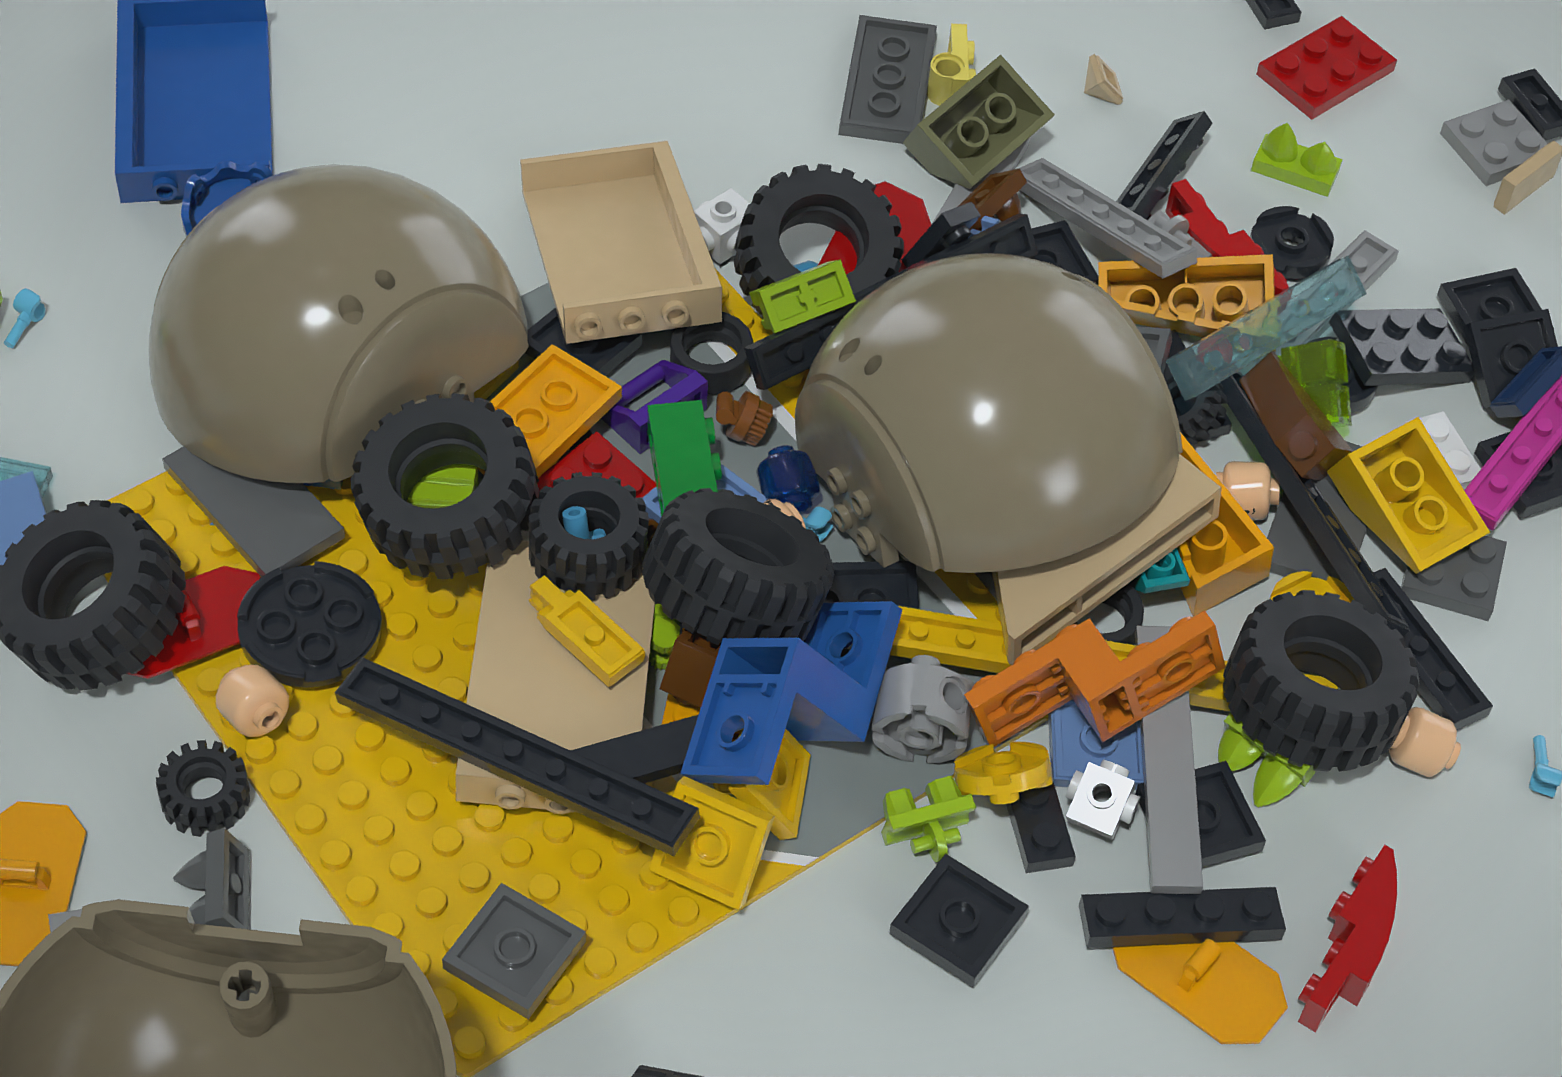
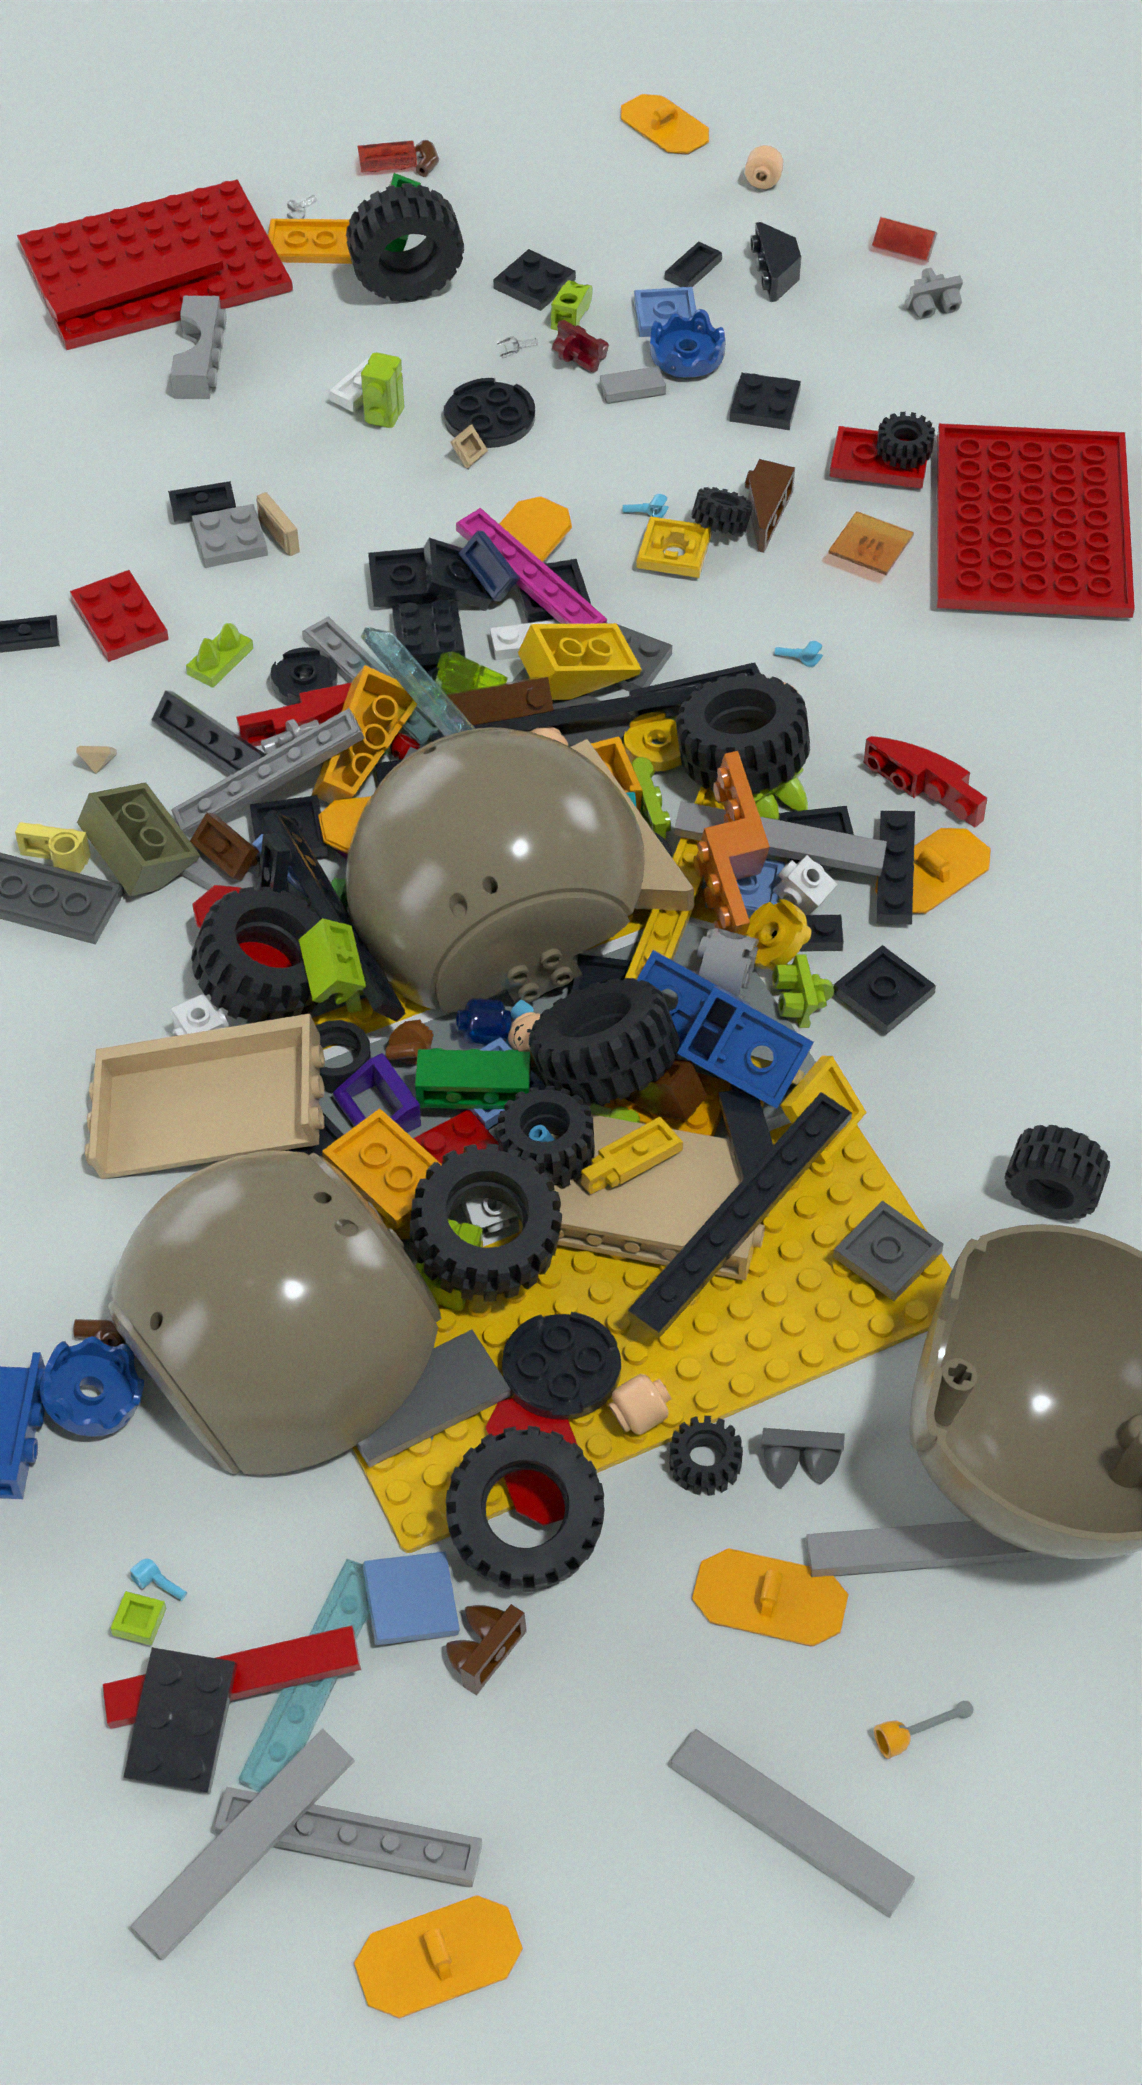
camera: 75 degrees left, 0 degrees up
none -> lime hinge [631,757,671,839]

